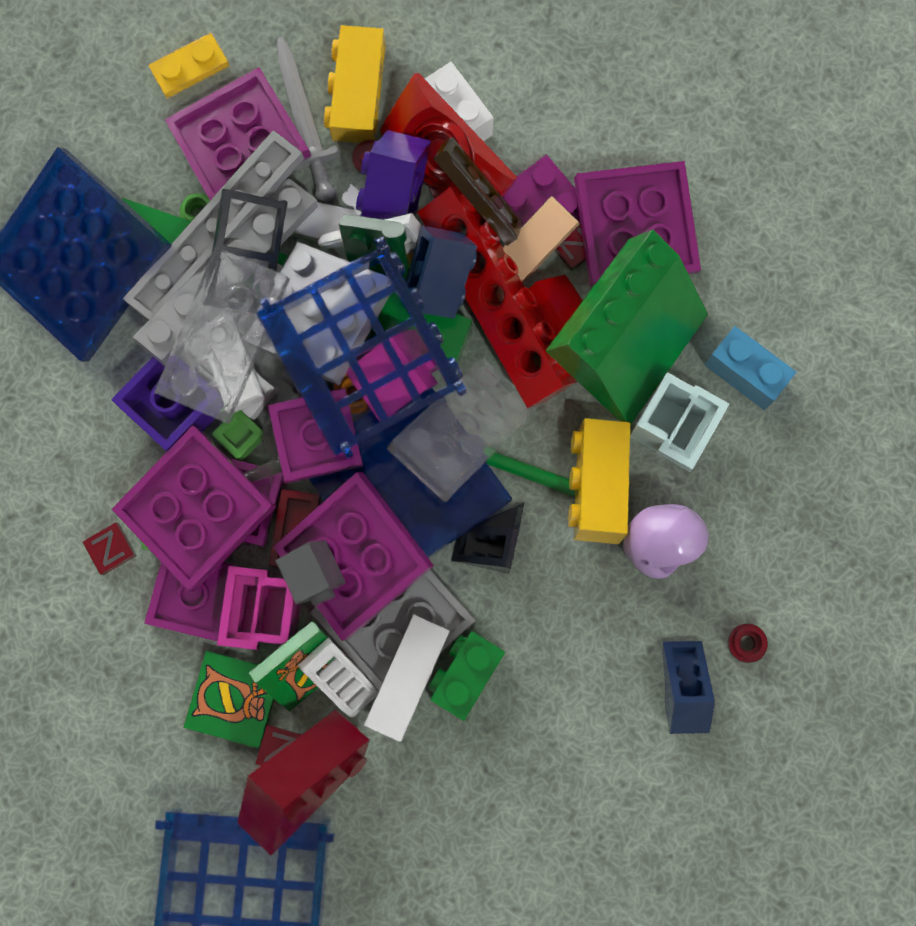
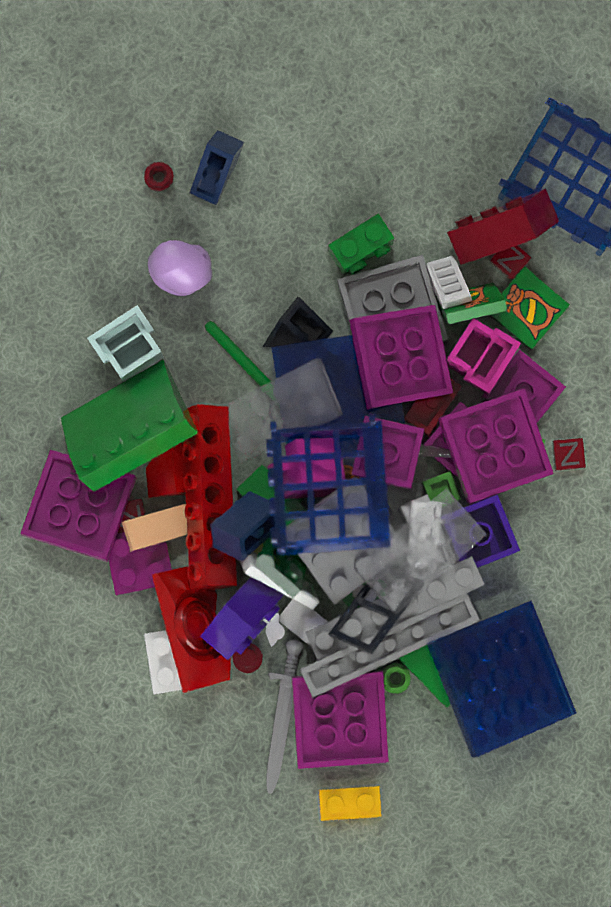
camera: 160 degrees left, 5 degrees up
dark grey brick [276,540,346,606] -> none
yellow brick [324,25,386,143] -> none
white tile [364,615,450,742] -> none
dark brown tile [433,137,523,246] -> none
yellow brick [568,418,630,544] -> none
dark azure brick [704,326,796,410] -> none

